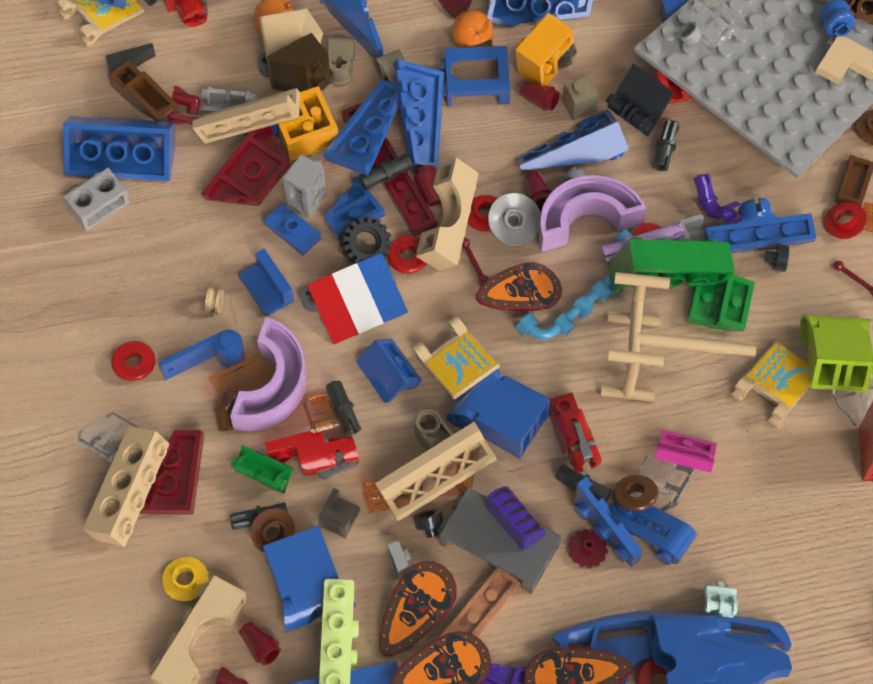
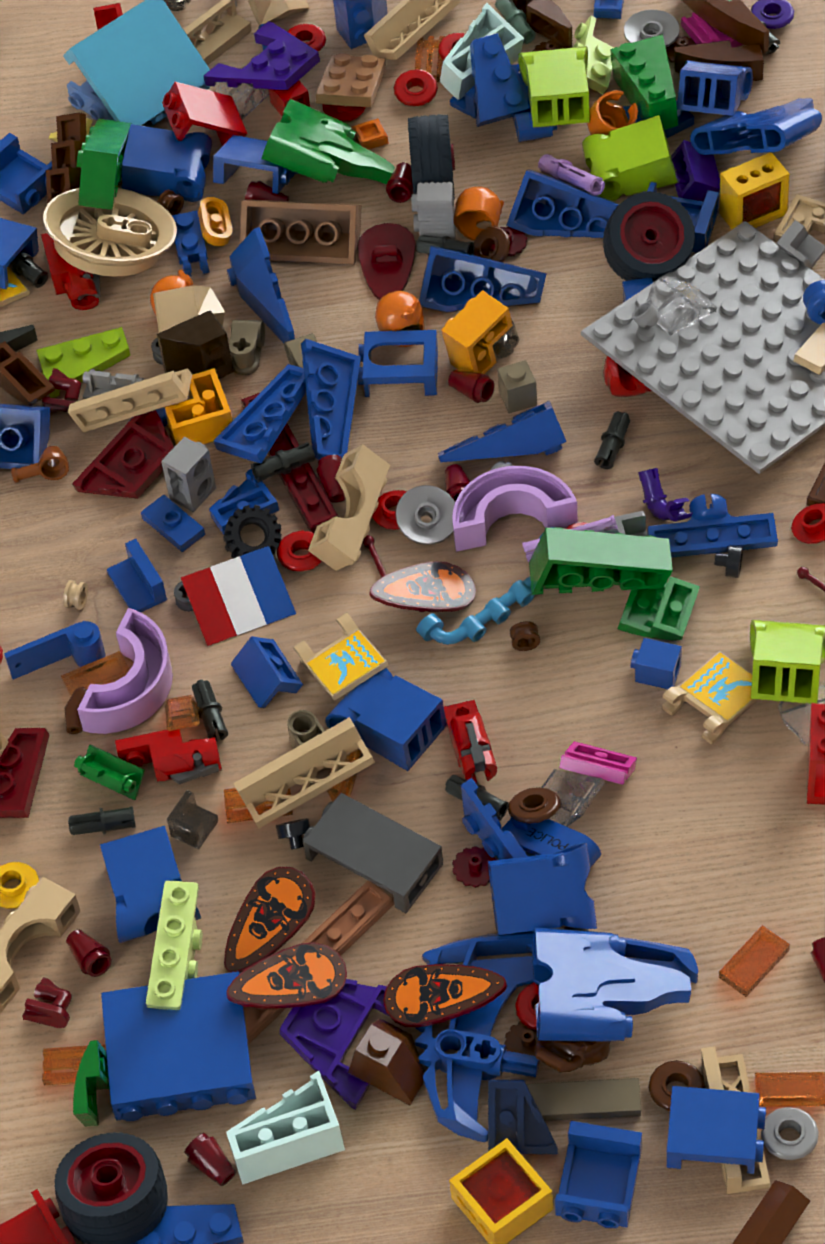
camera: 10 degrees right, 10 degrees down
reddish brown piece [250,508,295,553] -> none
light grey plate [388,540,413,580] -> none
dark purple brick [486,486,546,551] -> none
tan piece [600,272,756,402] -> none
black hinge [606,64,675,137] -> none
light aqua arm [703,581,738,618] -> none
none -> dark orange bar [11,446,69,483]
none -> lime wing [36,327,131,398]
none -> blue piece [488,843,597,935]
none -> reddish brown bush [510,621,540,651]
none -> blue brick [631,638,682,689]
none -> clear orange tile [719,925,790,997]

